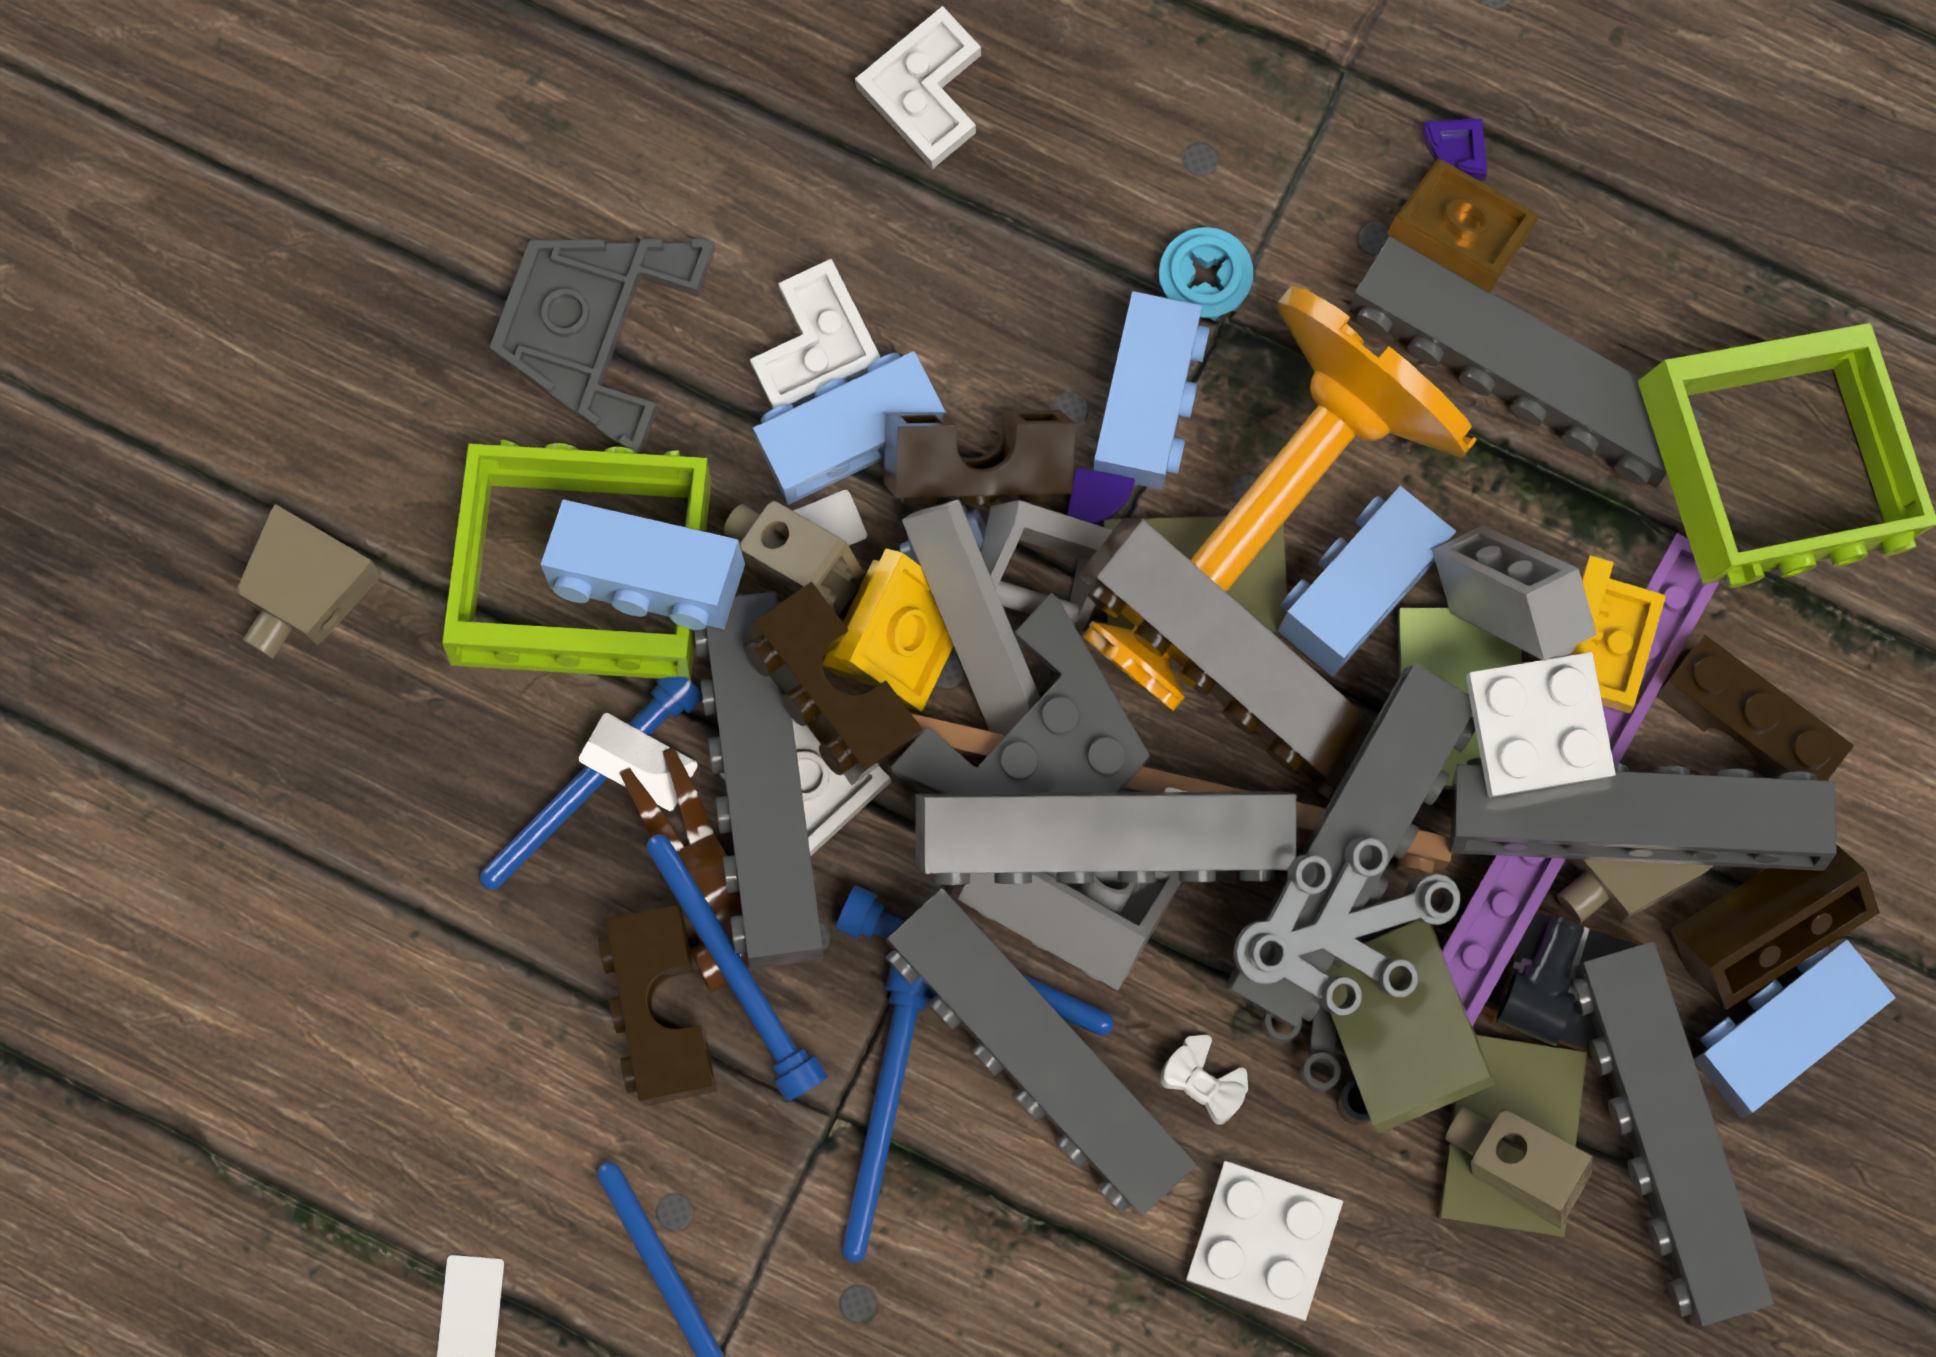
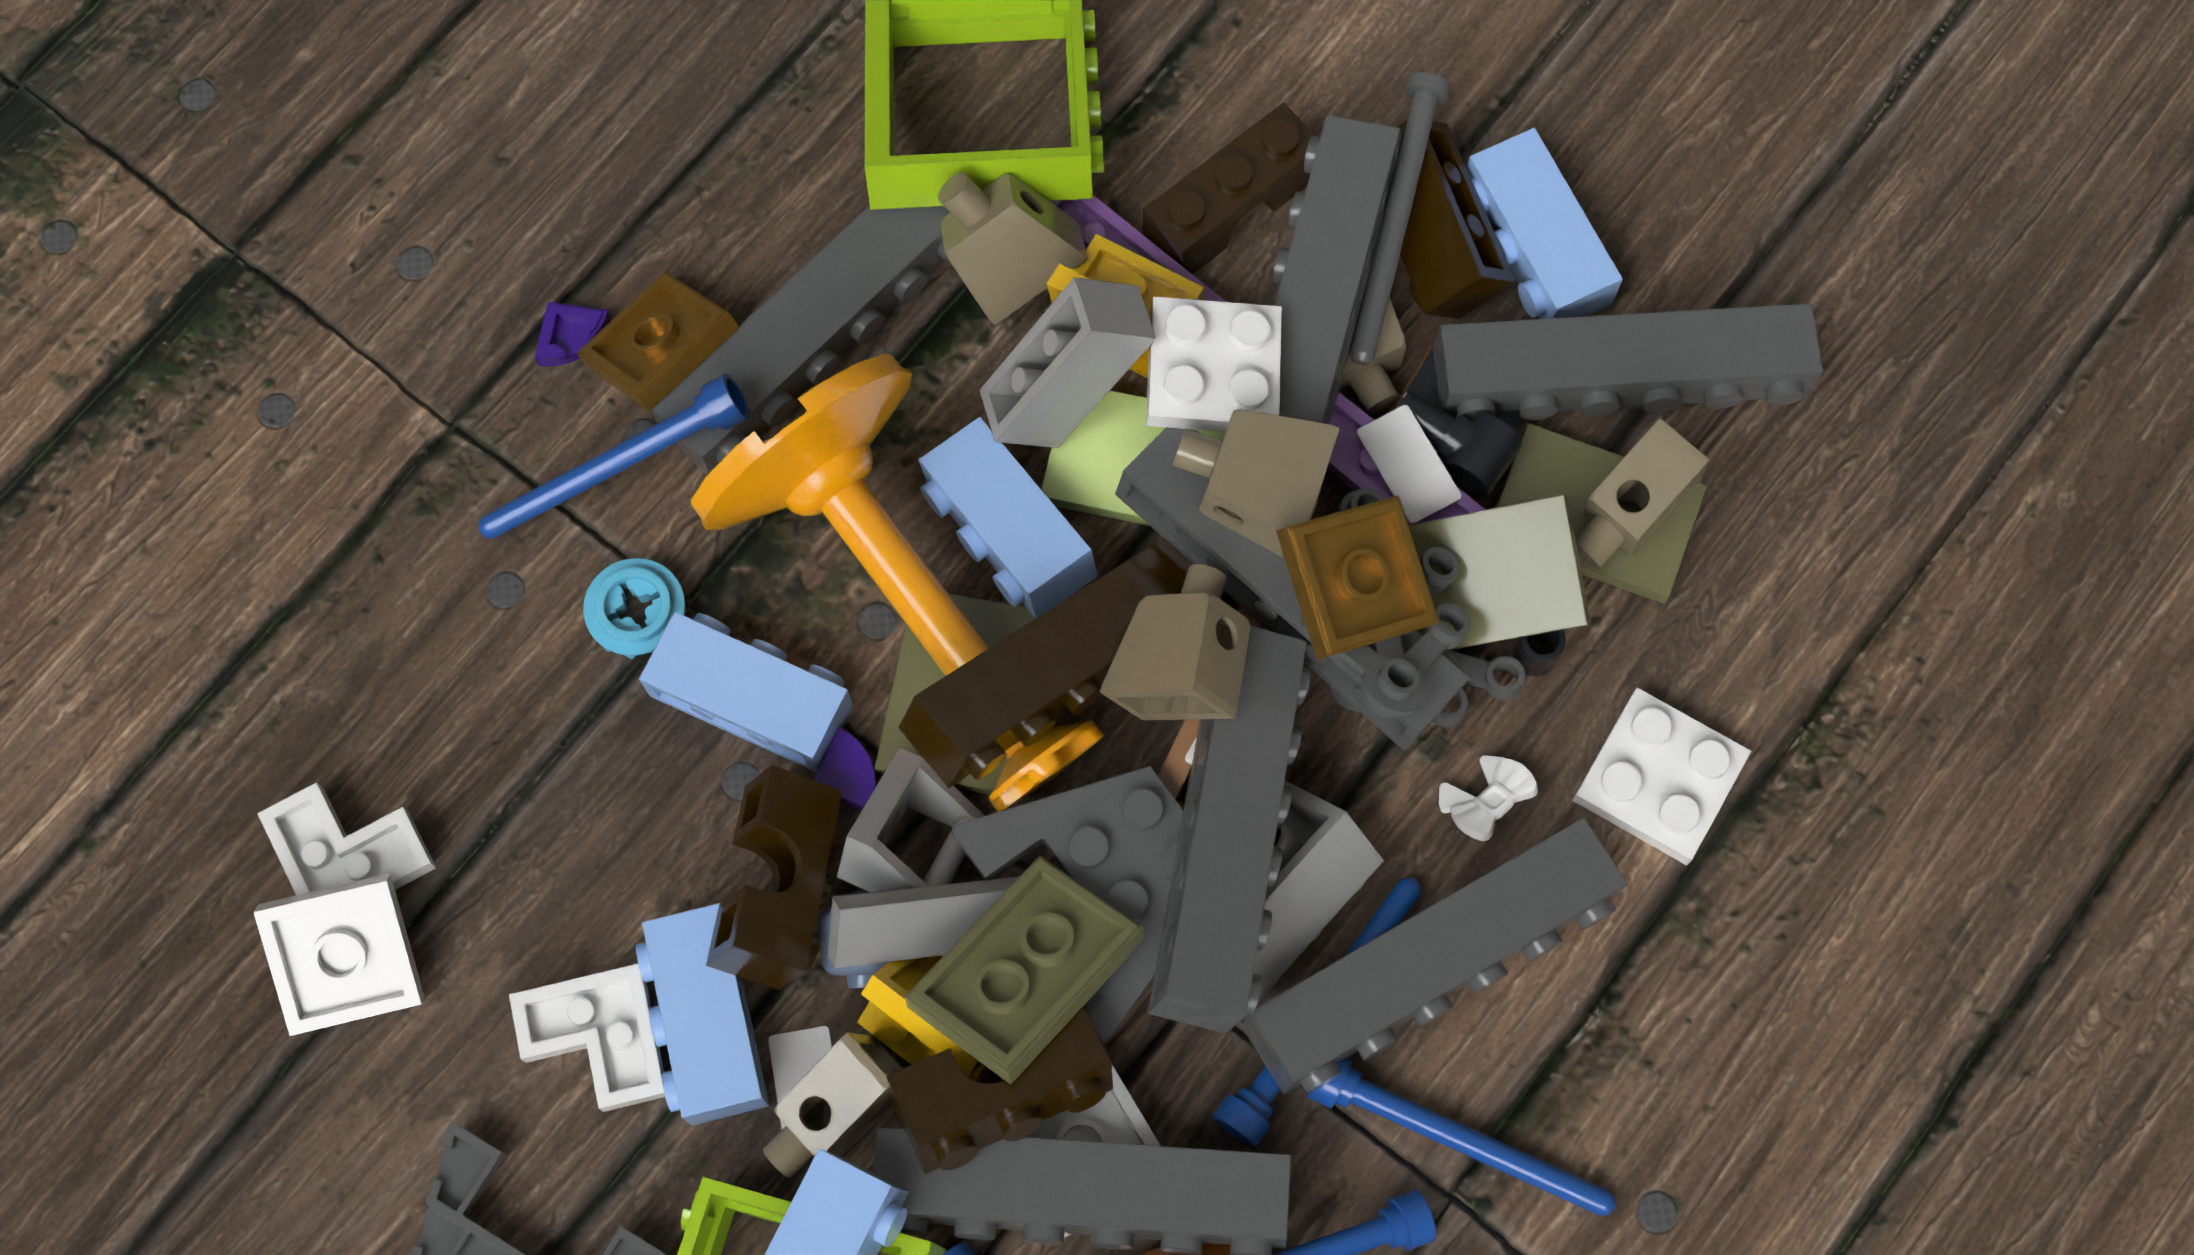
camera: 80 degrees left, 5 degrees down
none -> white plate [254,873,424,1036]
none -> blue piece [478,373,750,539]
none -> olive tile [905,856,1145,1085]
none -> dark tan torso [938,173,1088,325]
none -> dark tan torso [1100,564,1251,720]
none -> dark tan torso [1172,409,1340,558]
none -> pearl gold tile [1276,495,1440,661]
none -> dark grey bar [1350,72,1451,366]
none -> white sticker [1357,405,1461,523]

